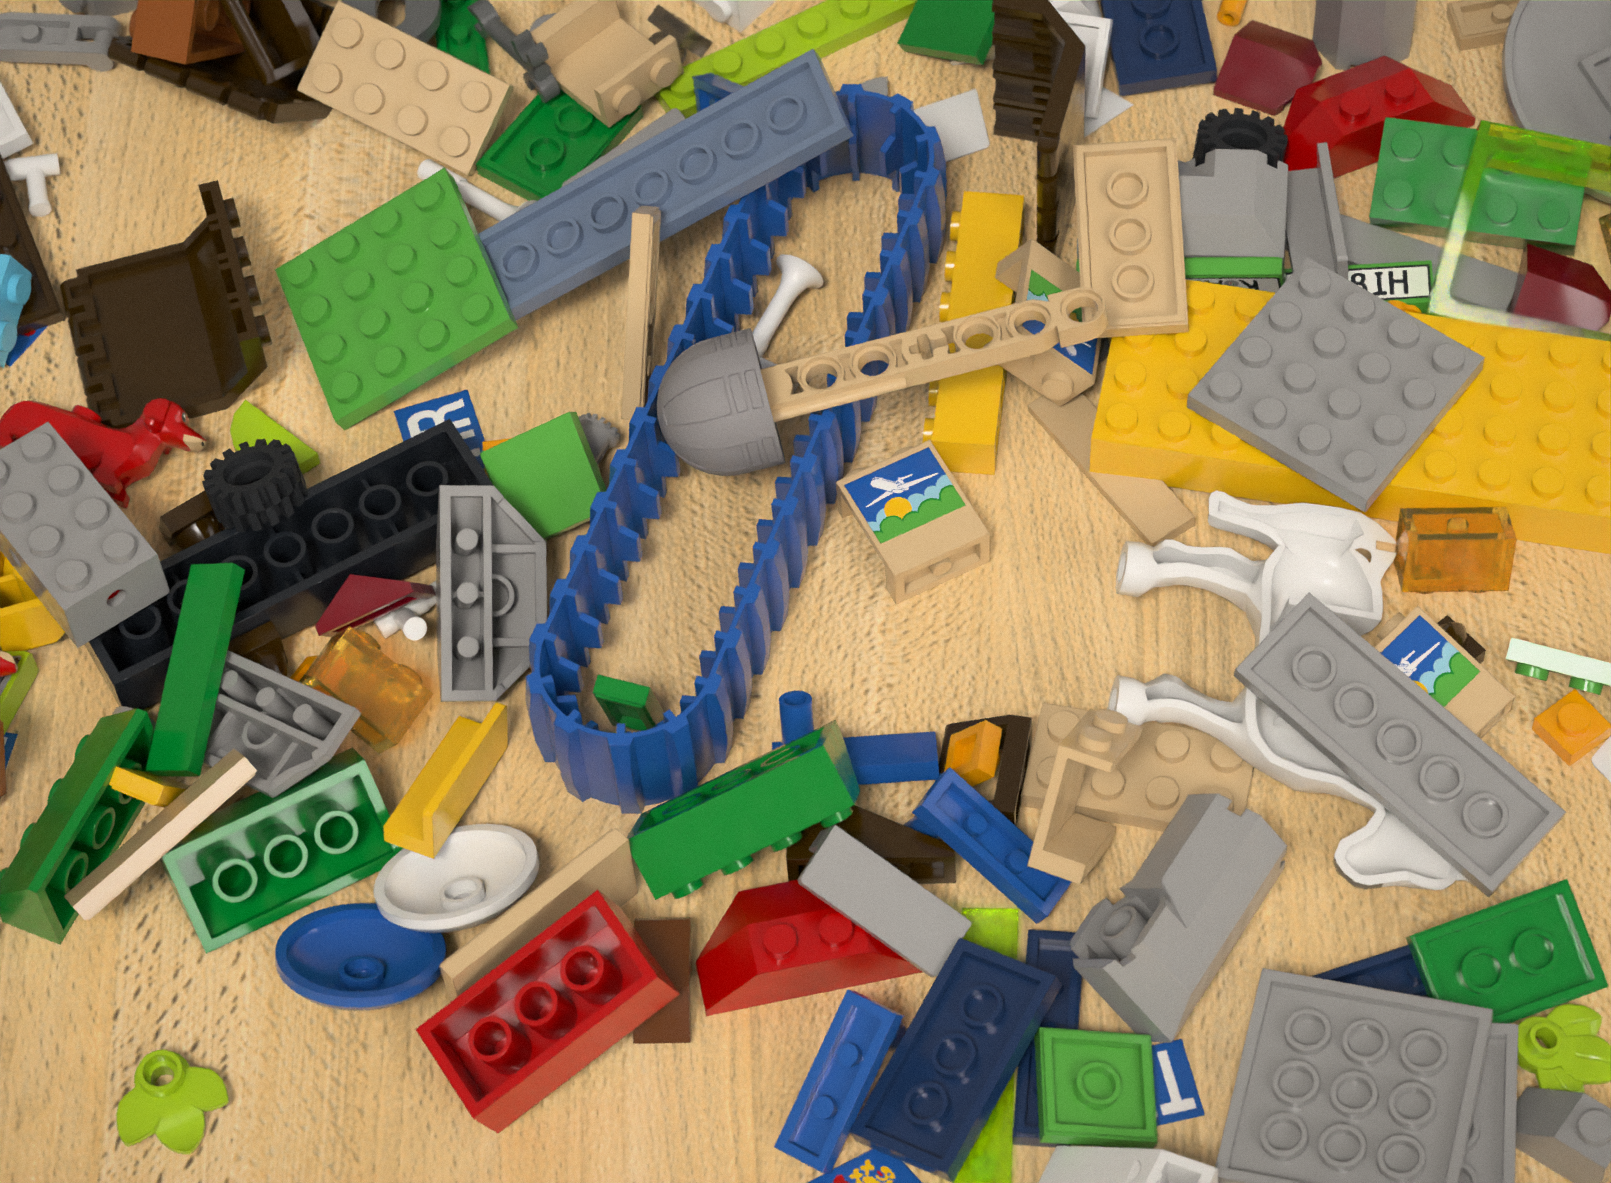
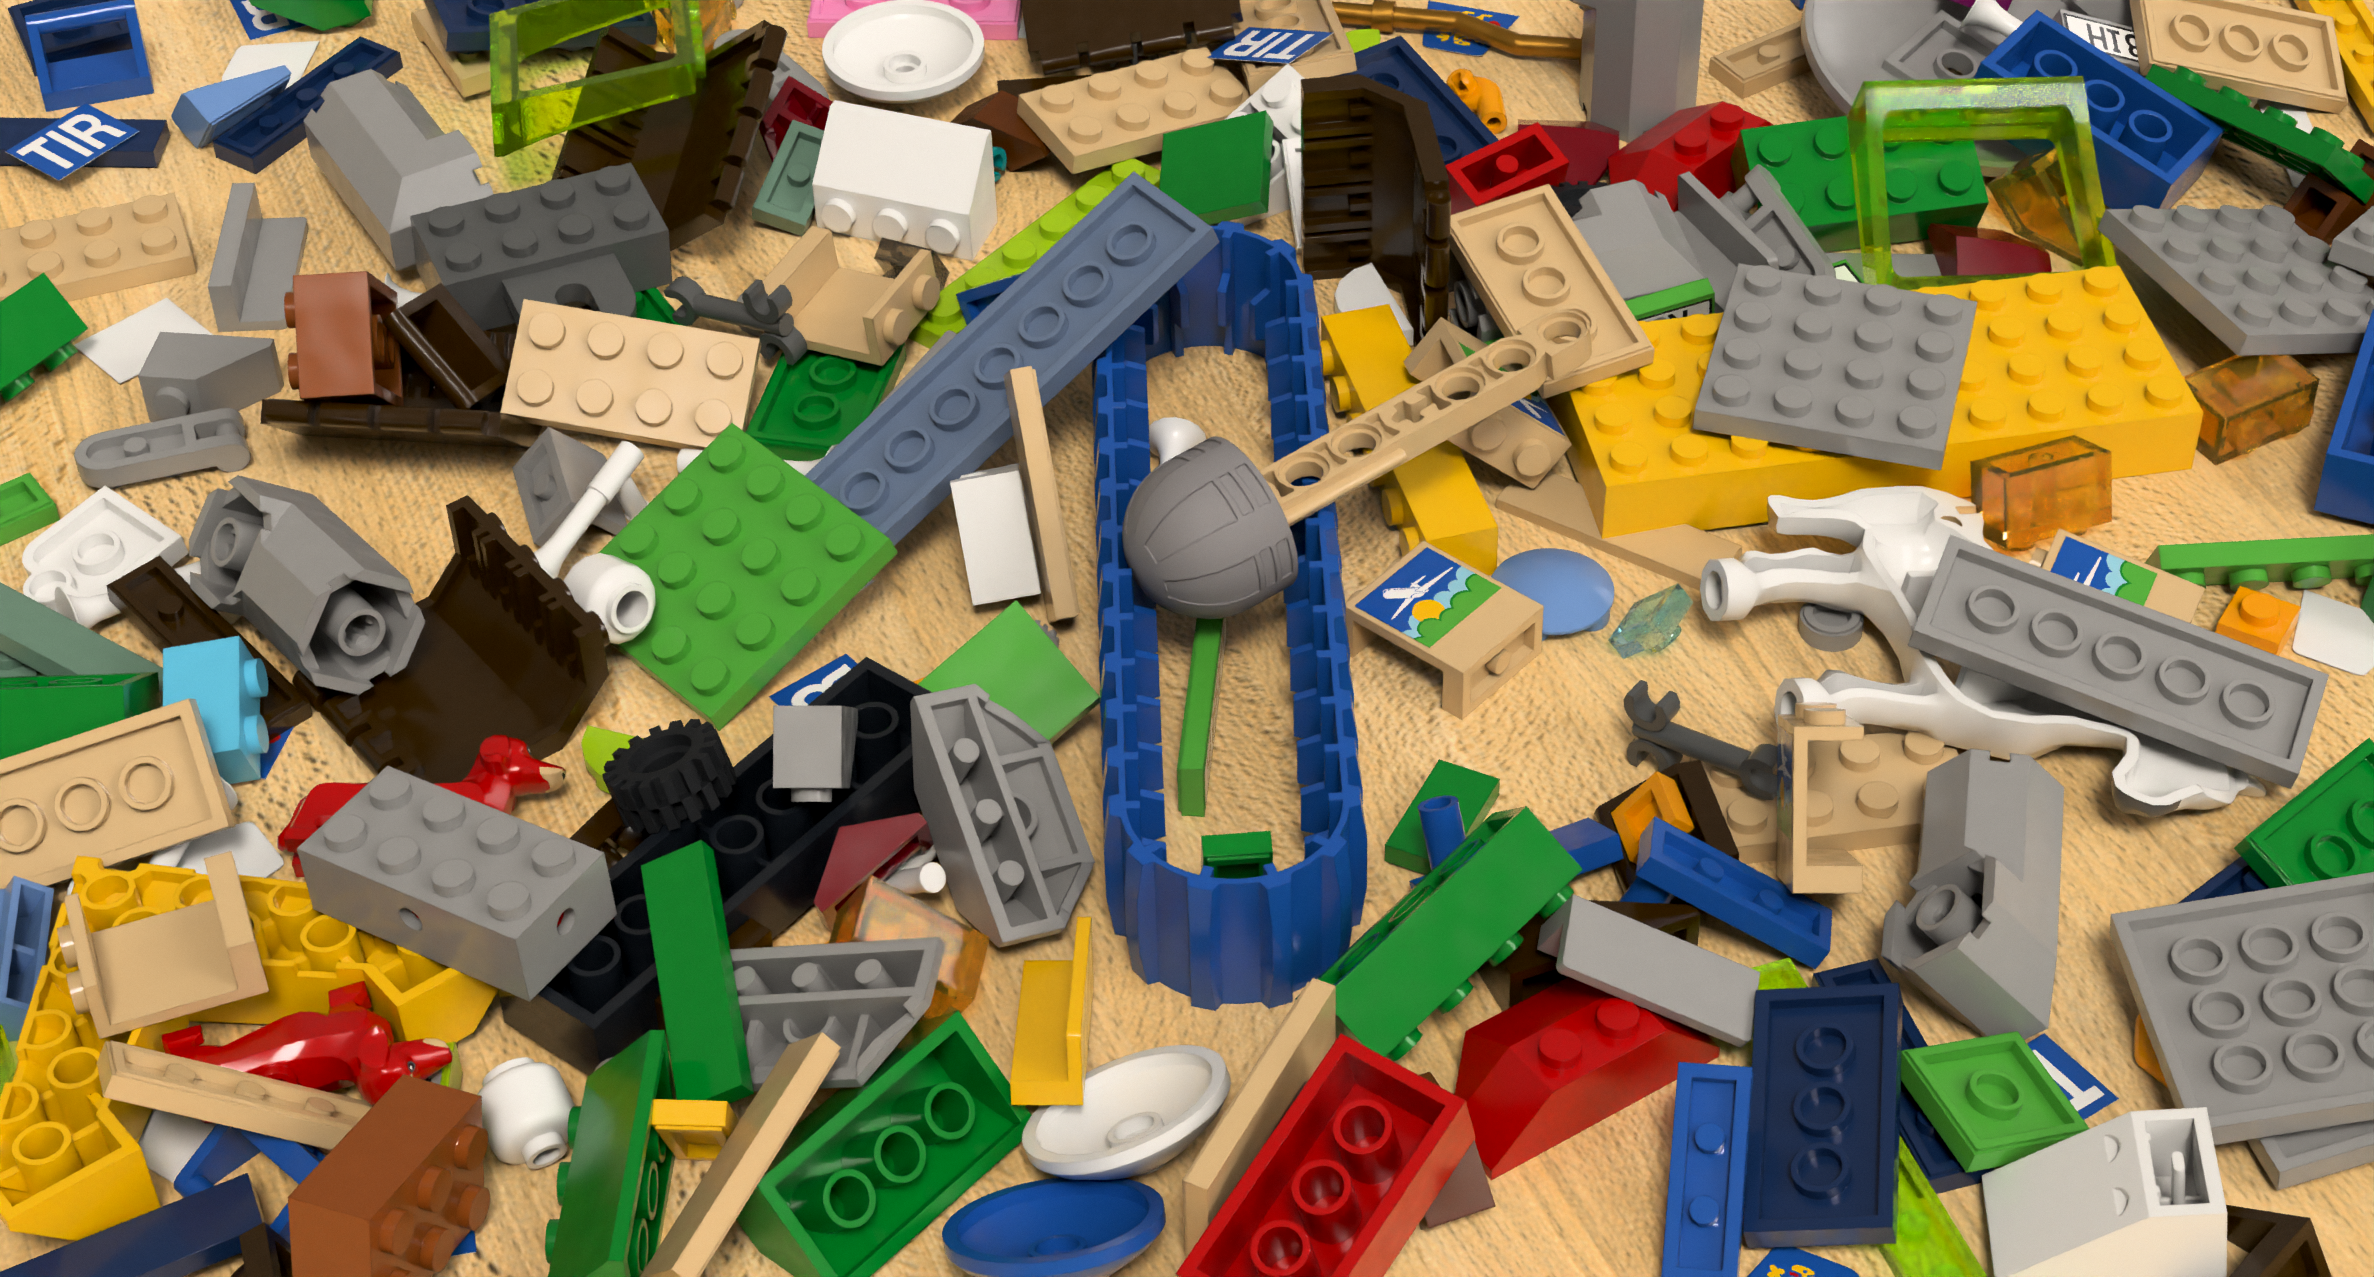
camera: 25 degrees left, 15 degrees down
none -> light grey brick [189,475,425,695]
none -> white head [477,1057,575,1169]
none -> light grey panel [512,426,627,547]
none -> white piece [534,441,649,579]
none -> white head [564,553,656,644]
none -> light grey slope [773,705,858,802]
none -> white hinge [950,463,1041,606]
none -> bright green tile [1177,618,1227,817]
none -> white tile [1334,263,1414,346]
none -> green tile [1385,759,1500,875]
none -> red brick [1445,122,1570,215]
none -> medium blue dish [1491,548,1615,641]
none -> clear light blue plate [1608,583,1693,659]
none -> dark grey bar [1624,680,1777,800]
none -> light grey plate [1719,164,1836,278]
none -> light grey tile [1798,602,1864,652]

